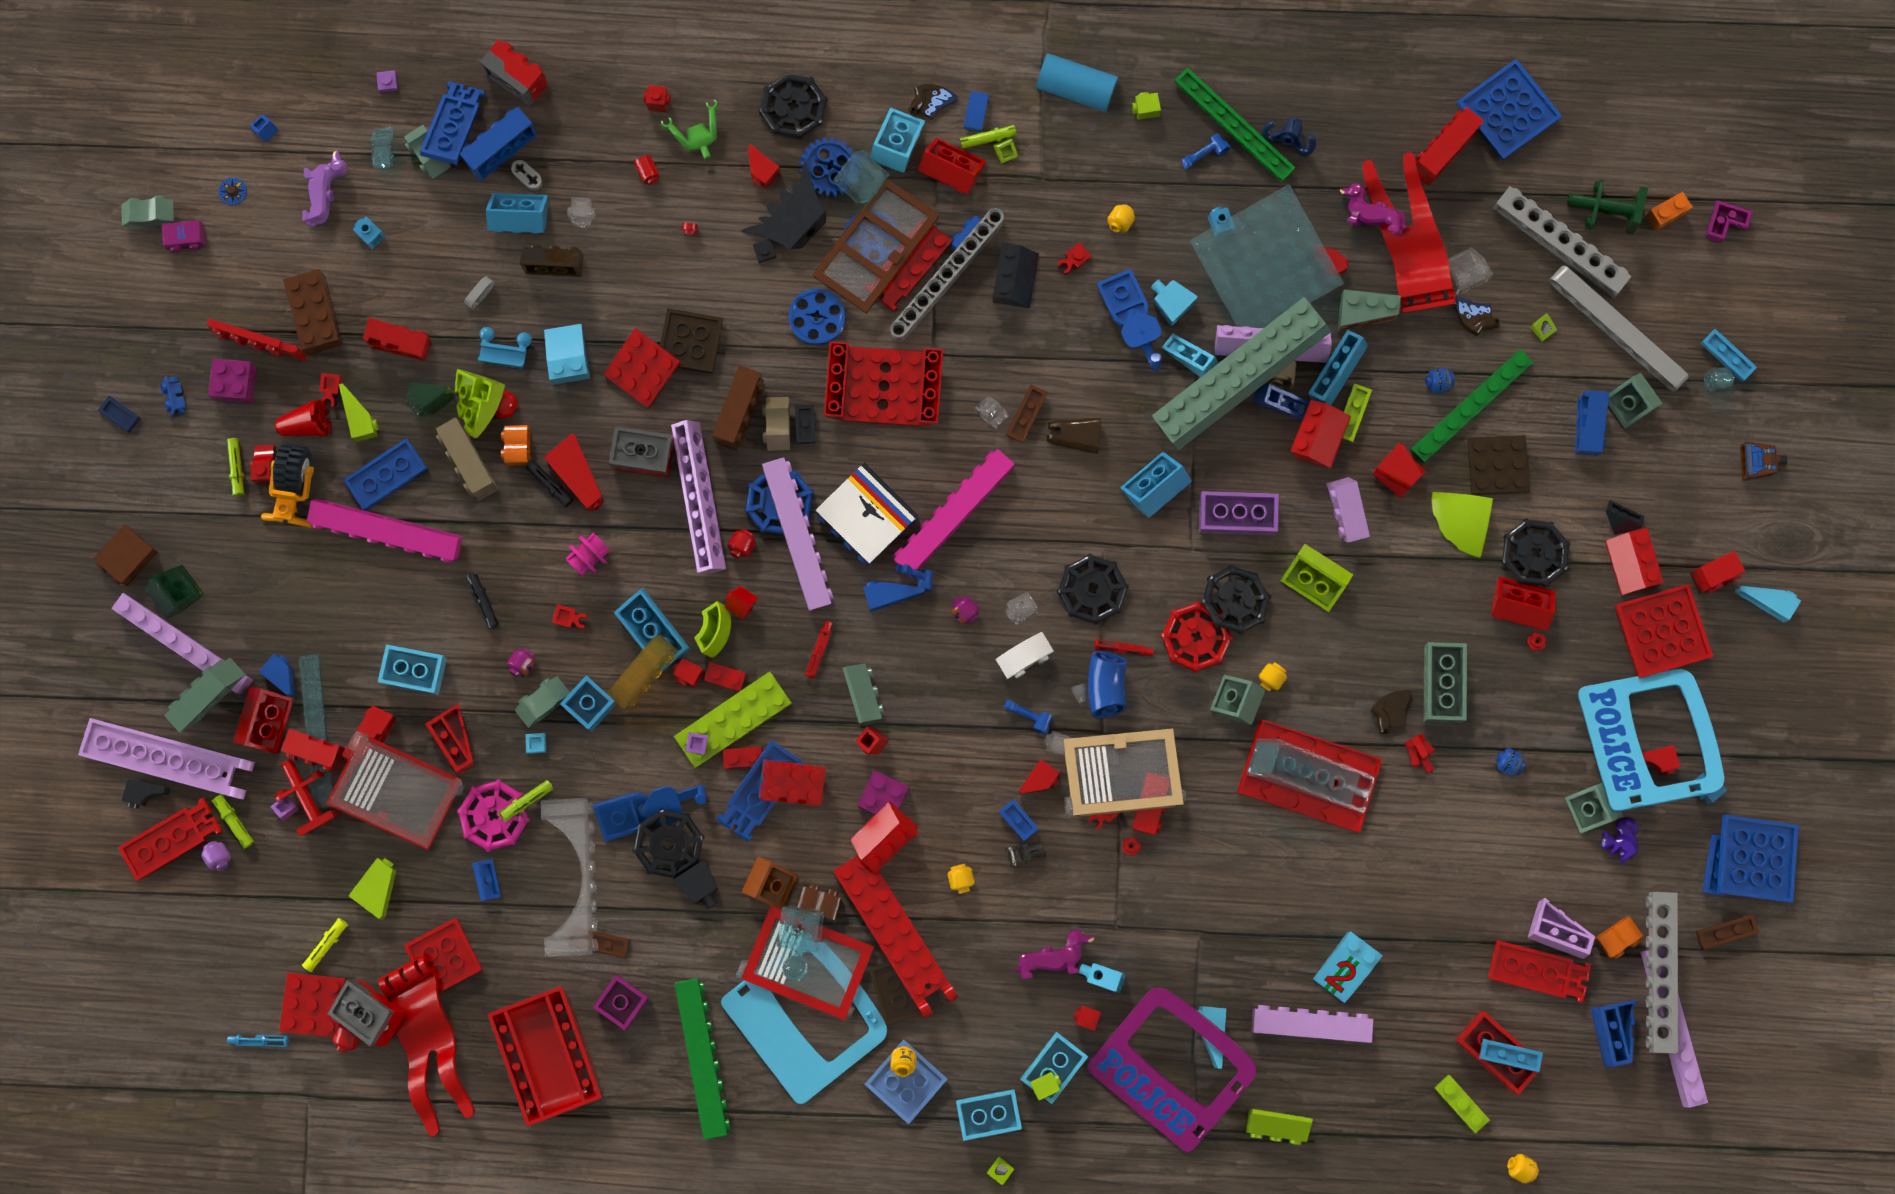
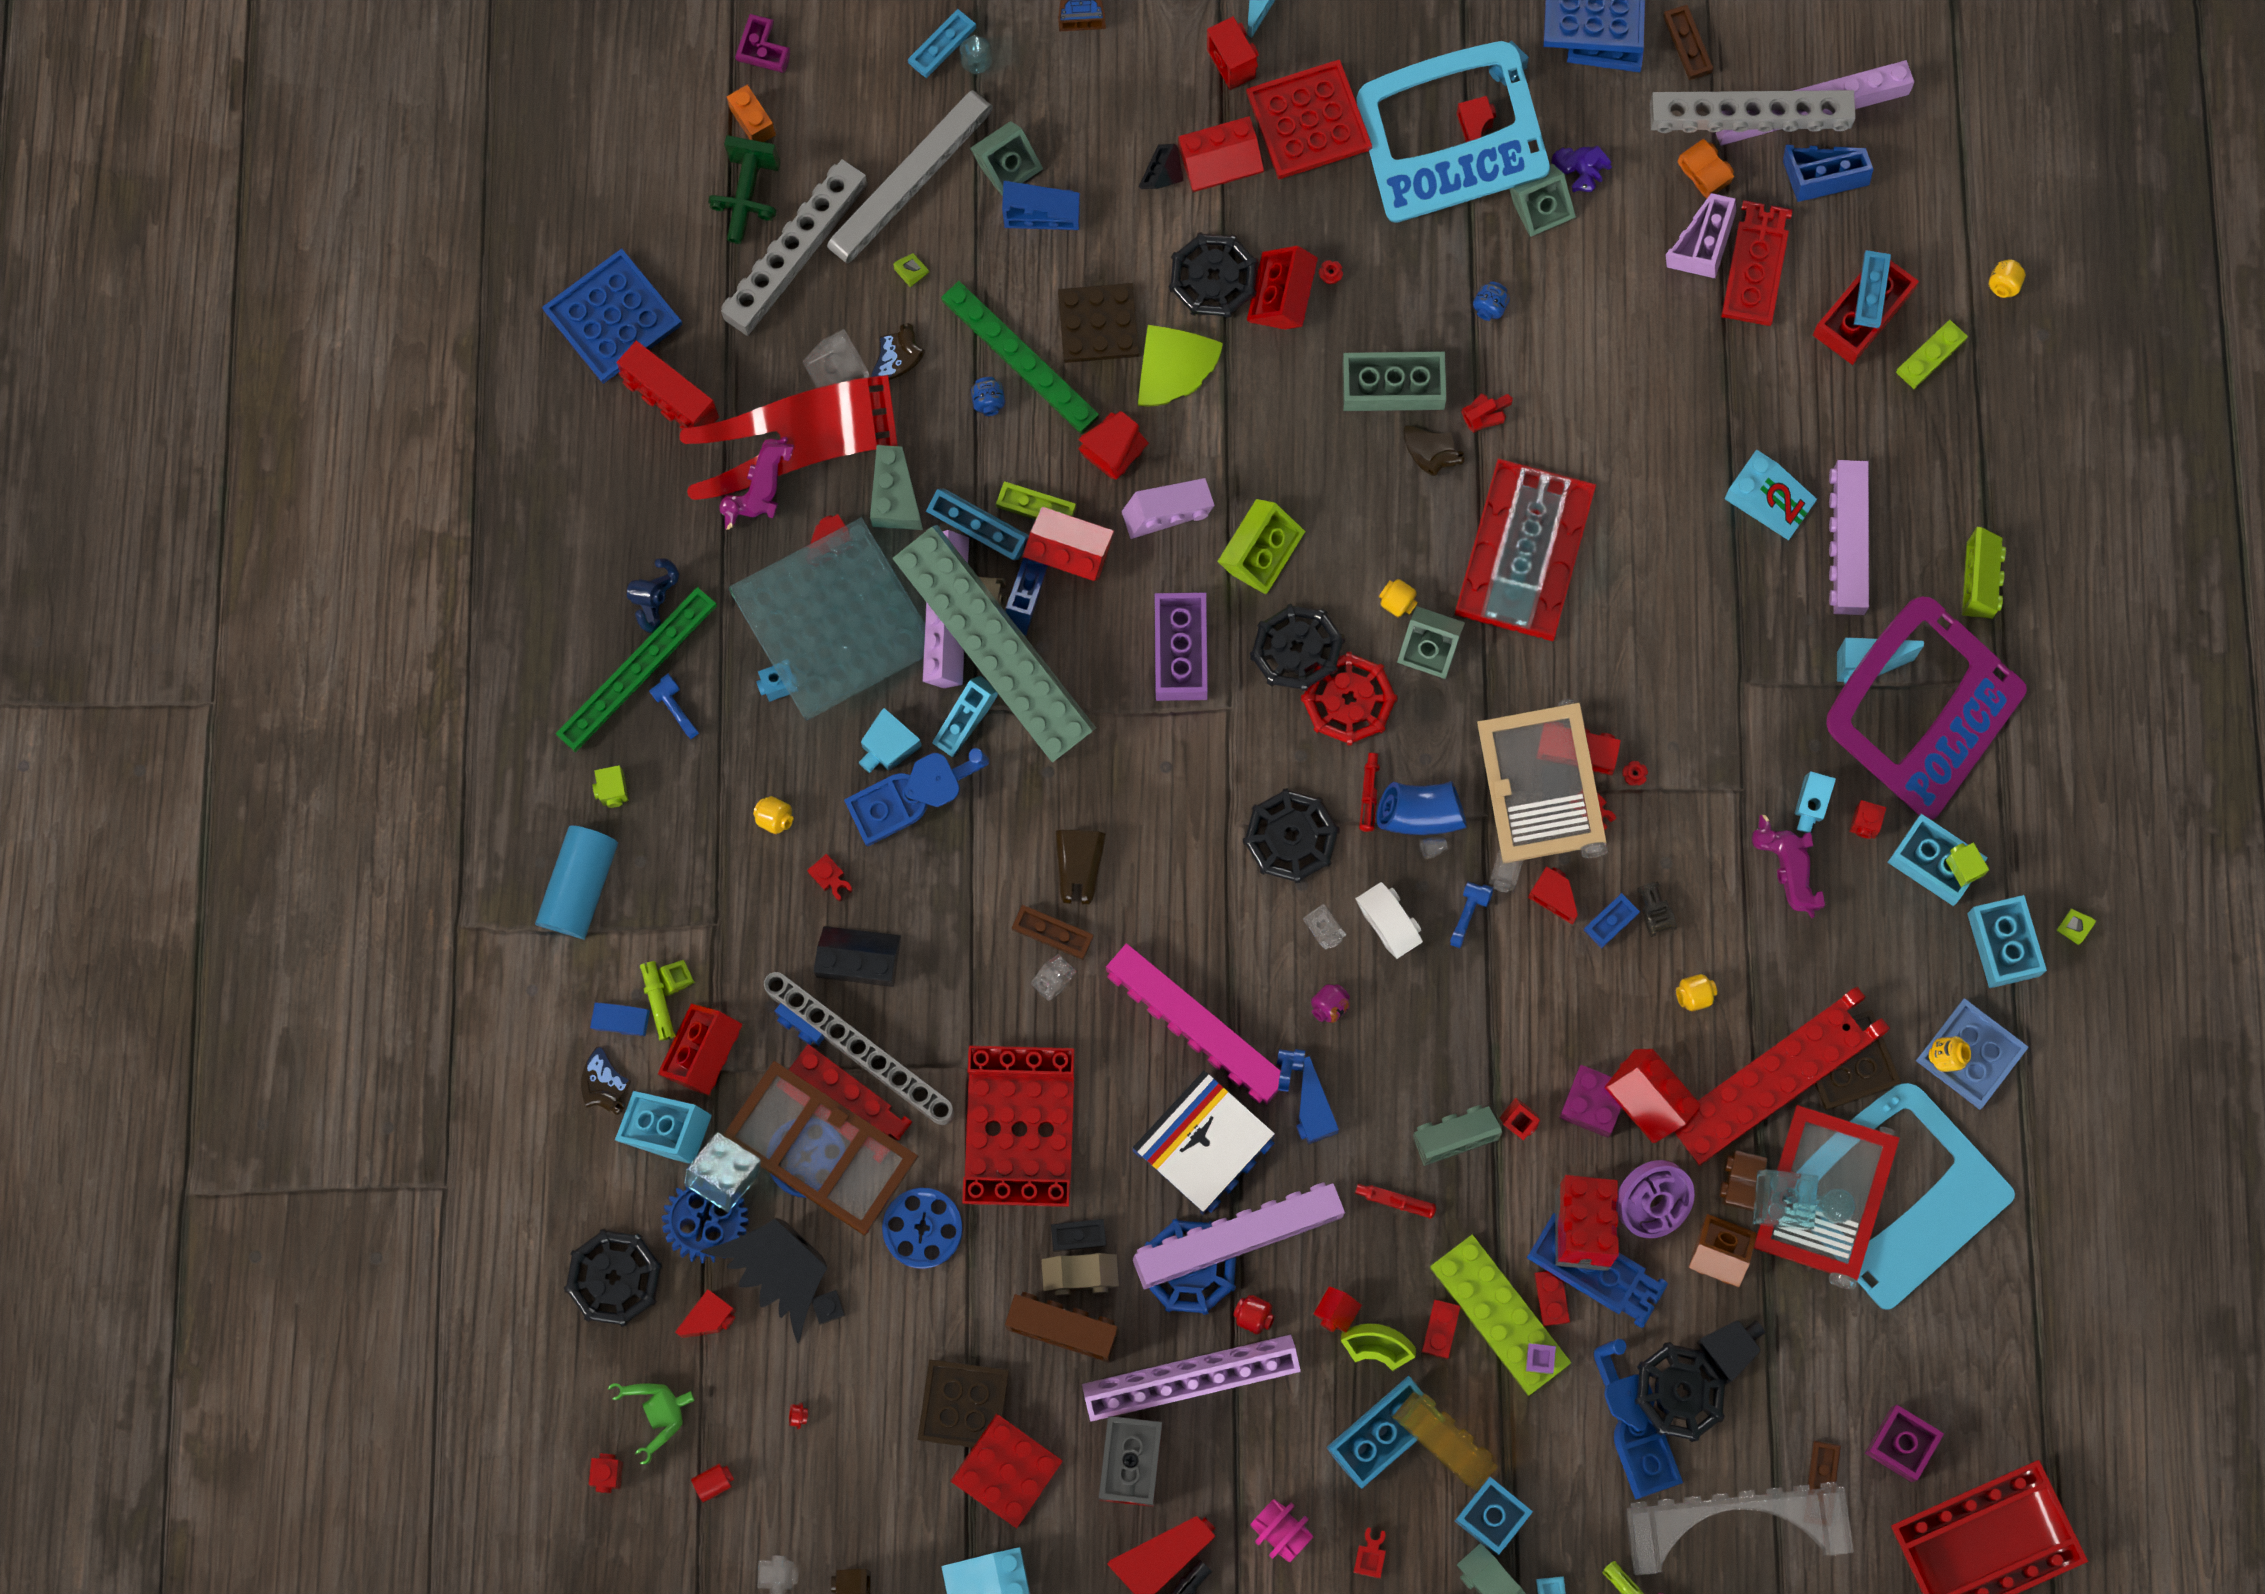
camera: 90 degrees left, 5 degrees down
red brick [672,657,704,688] -> none
green brick [675,978,731,1140] -> none
dark azure slope [1120,452,1192,518] -> none
none -> medium lavender piece [1616,1160,1695,1238]

